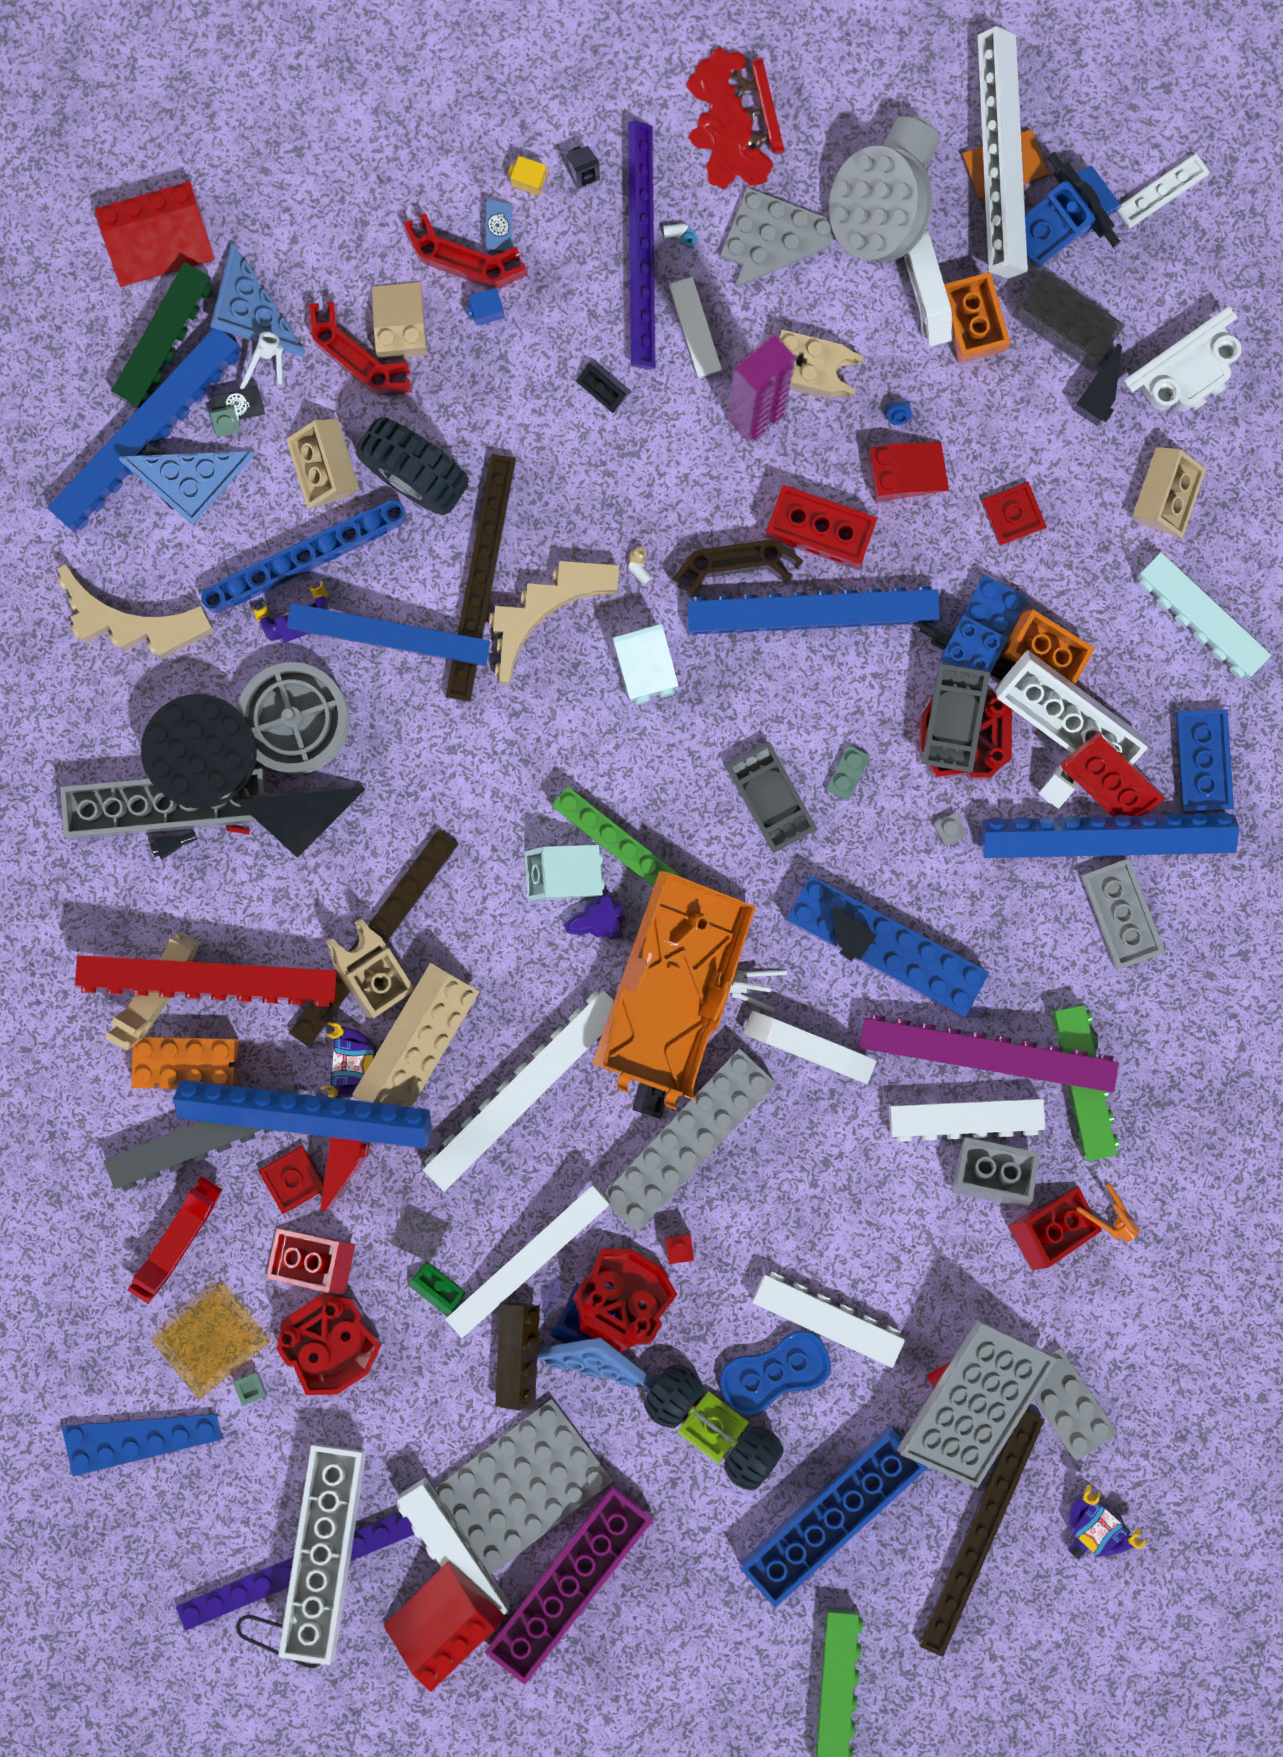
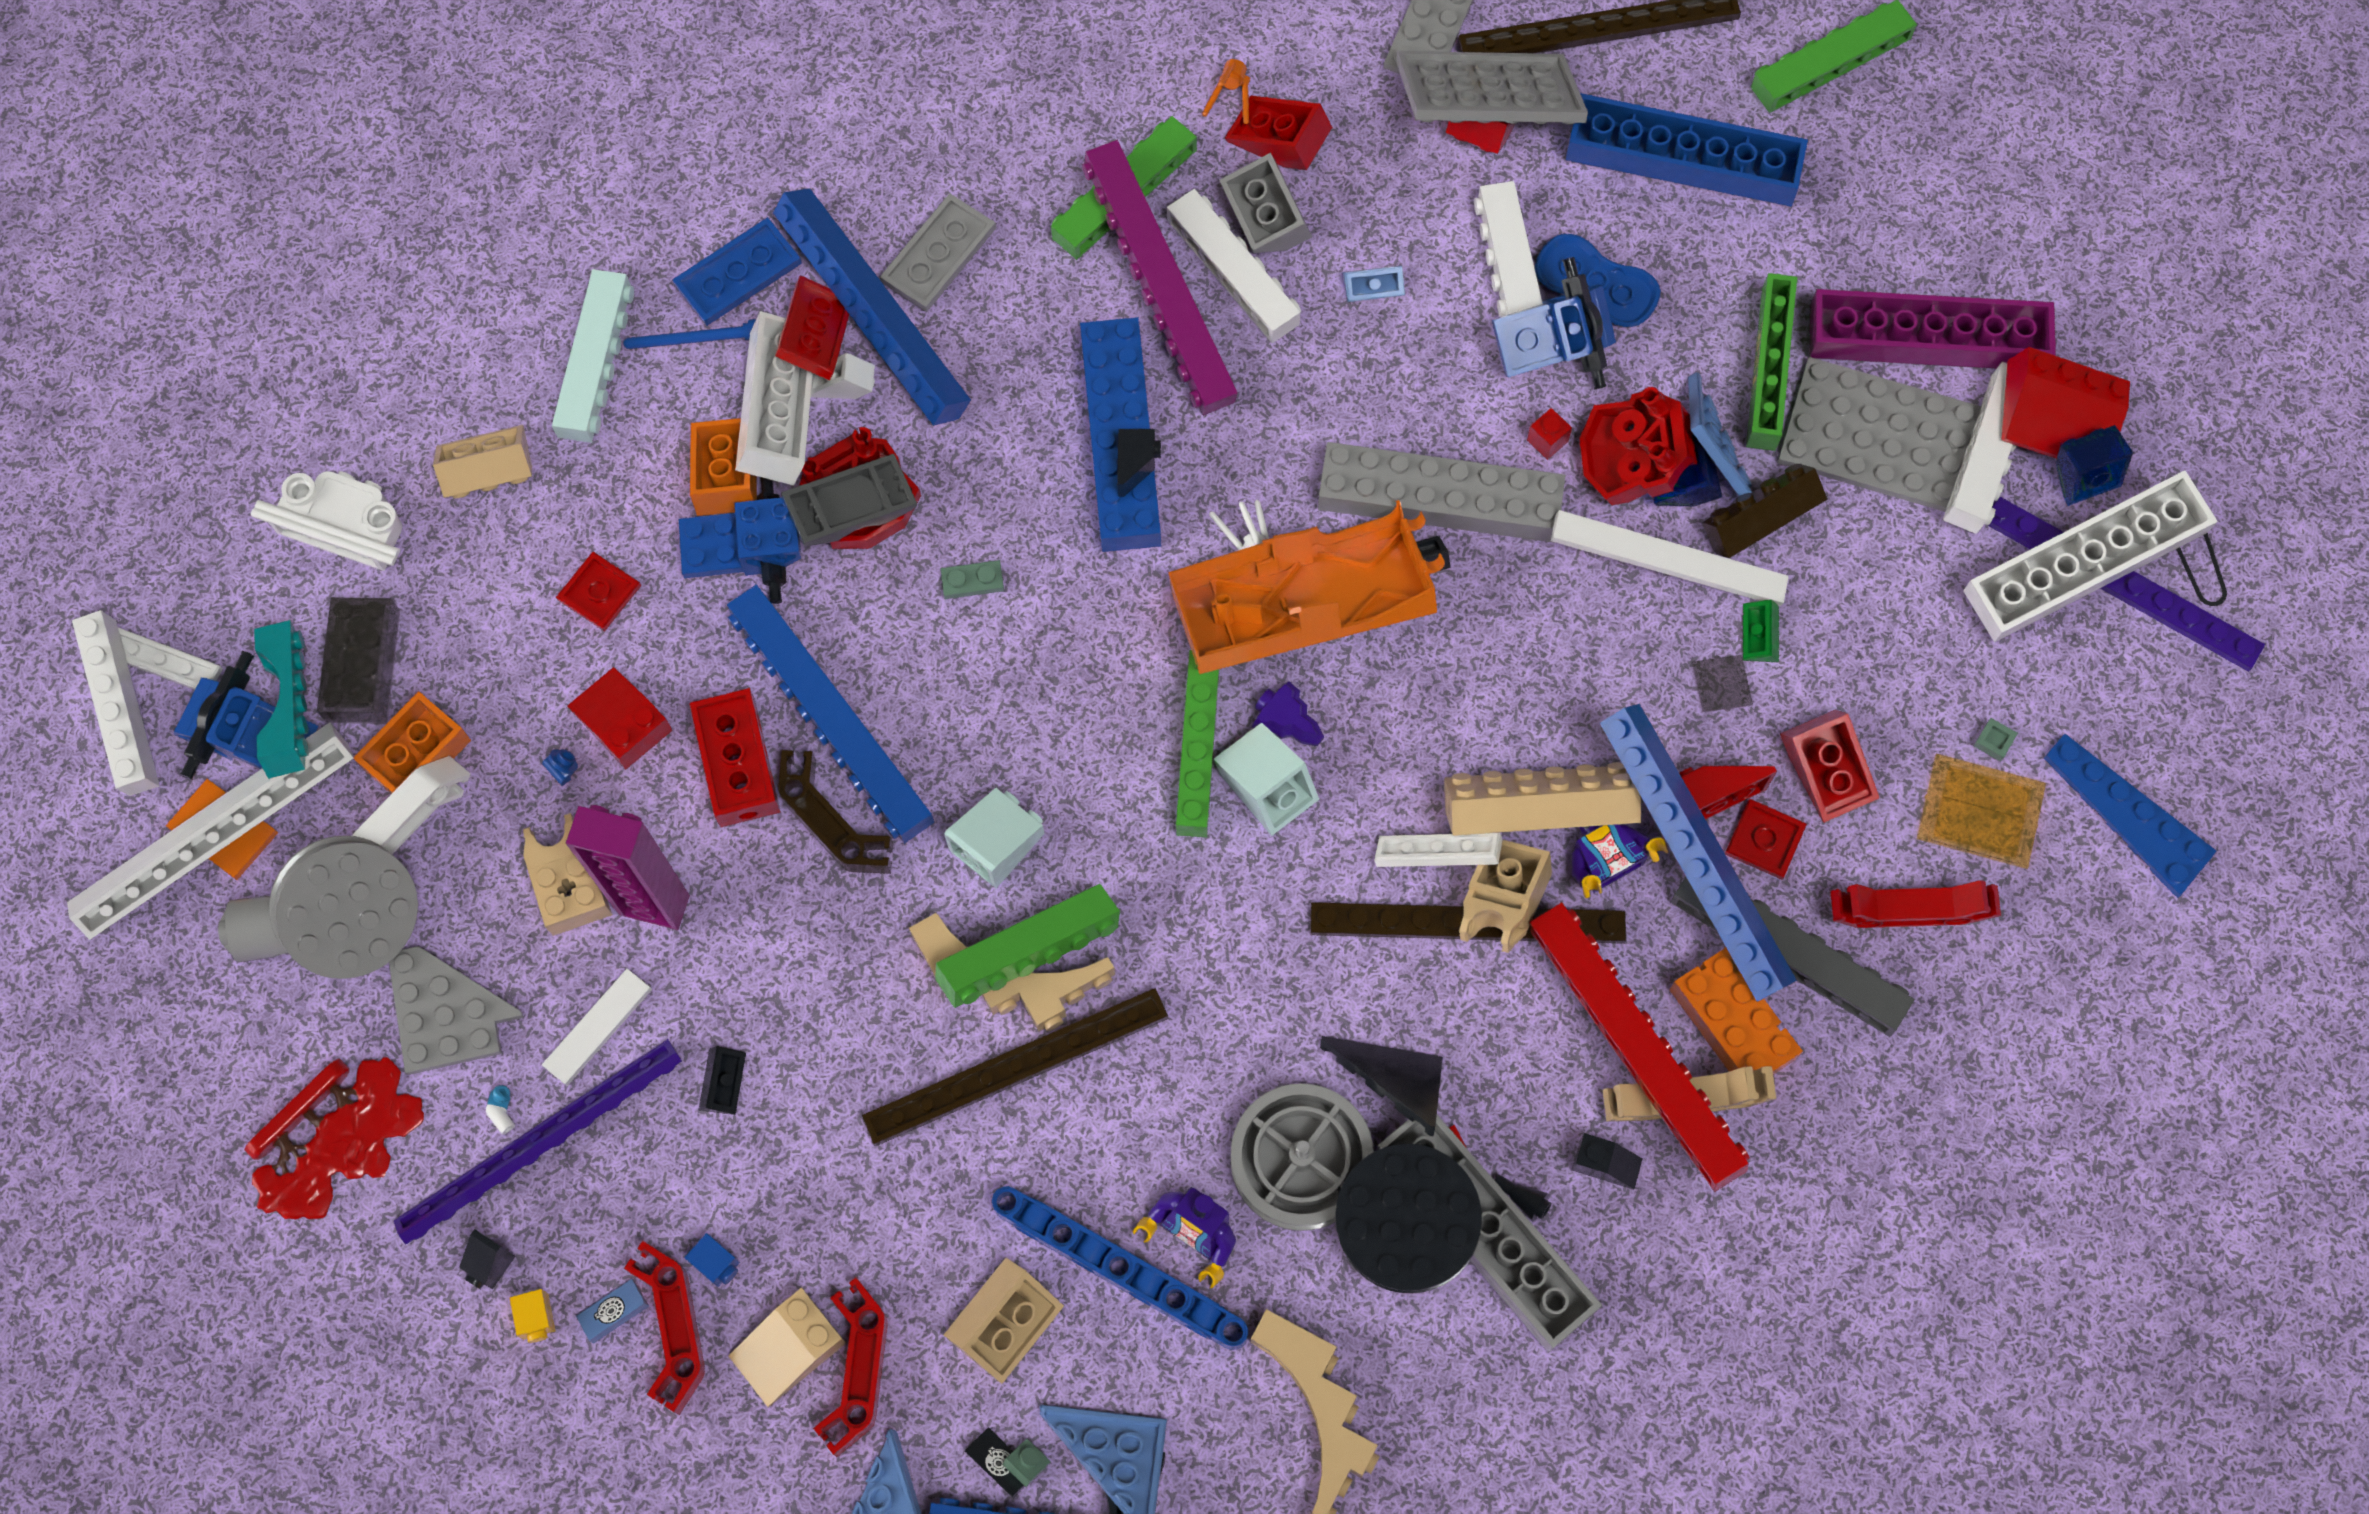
camera: 125 degrees left, 15 degrees down
white plant [240,332,283,390] -> none
red brick [276,1292,383,1395] -> none
blue tile [286,603,490,666] -> none
black wheel [356,417,469,516] -> none
white brick [423,990,614,1191] -> none
arm [628,547,652,585] -> none
black plate [644,1365,784,1490] -> none
dark grey slope [725,742,817,853] -> none
white piece [743,1011,877,1085] -> none
light grey plate [933,812,968,846] -> none
black slope [1073,343,1122,426] -> none
none -> white brick [72,610,160,796]
none -> teal arch [254,620,309,779]
none -> blue piece [623,319,756,349]
none -> bright green brick [935,884,1120,1008]
none -> medium blue slope [1343,265,1405,302]
none -> white tile [1374,833,1503,867]
none -> piece [1491,257,1616,389]
none -> black slope [1572,1133,1643,1190]
none -> bright green brick [1746,273,1797,451]
none -> clear blue slope [2055,425,2133,506]

